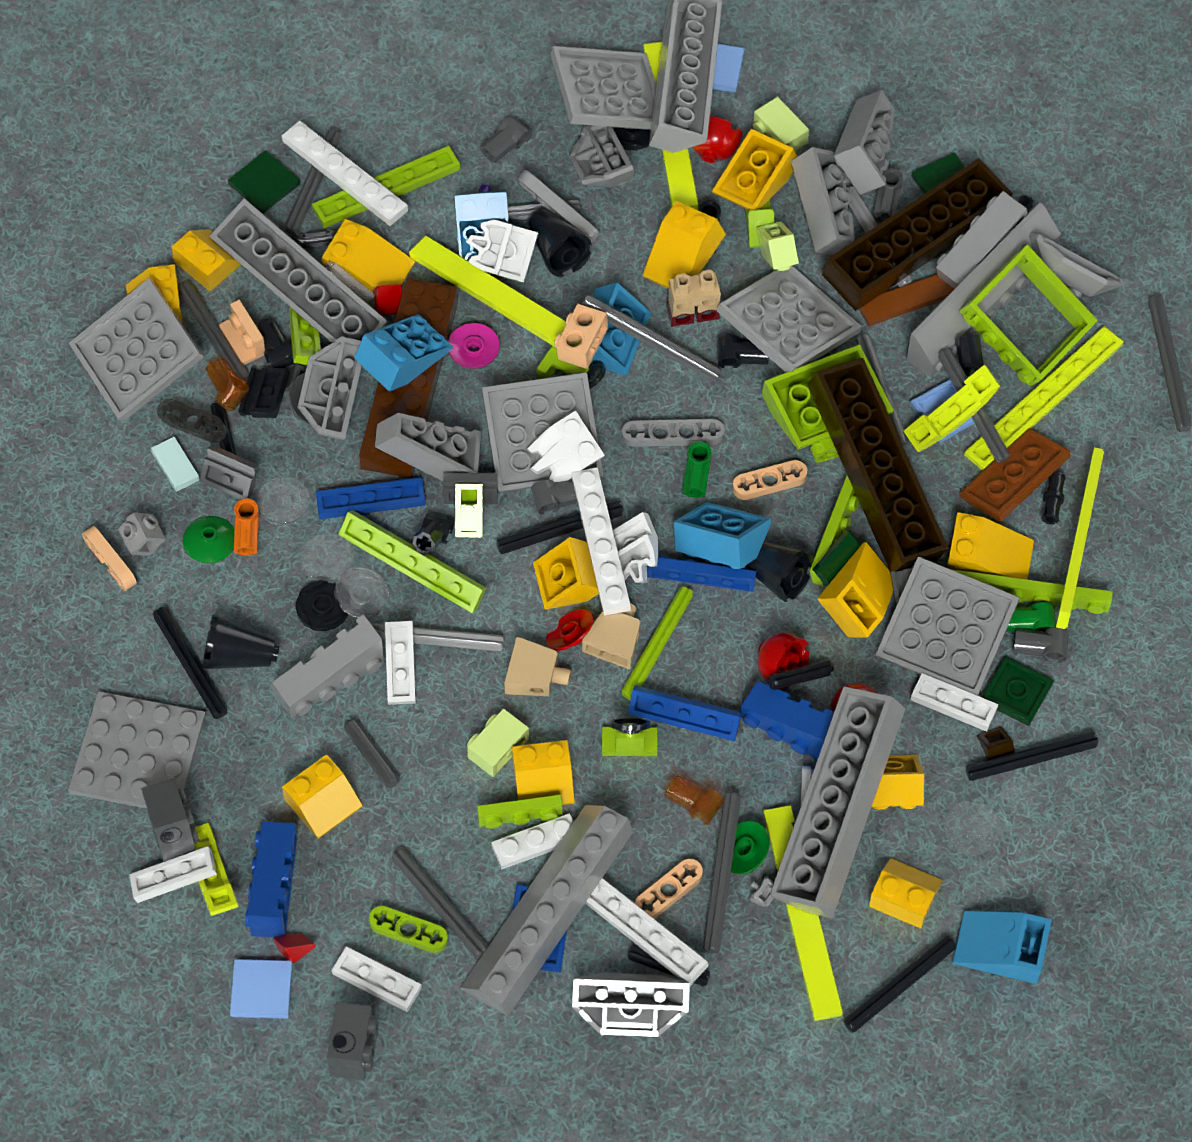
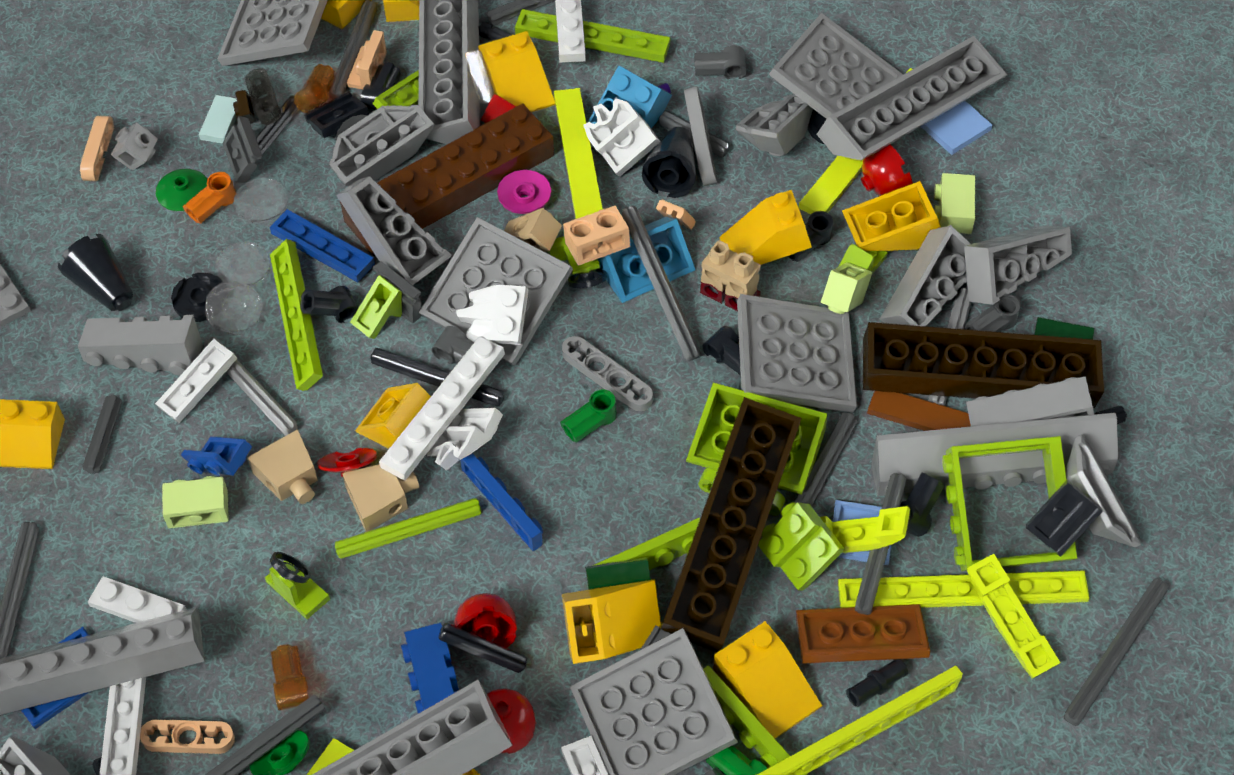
camera: 45 degrees right, 5 degrees down
black axle [153,607,227,719] -> none
dark azure slope [354,314,453,391] -> none
lime plate [477,795,562,829] -> none
yellow slope [512,740,575,805] -> none
blue plate [628,685,742,741] -> none
dark azure slope [673,502,771,569] -> none
light nougat beam [733,460,807,500] -> none
black cone [745,541,814,602] -> none
none -> blue bracket [181,436,253,476]
none -> dark brown plate [233,90,256,124]
none -> tan brick [504,208,562,252]
none -> light nougat tile [656,200,696,230]
none -> lime plate [758,502,845,591]
none -> neon yellow slope [966,554,1060,679]
none -> black plate [1026,480,1103,557]

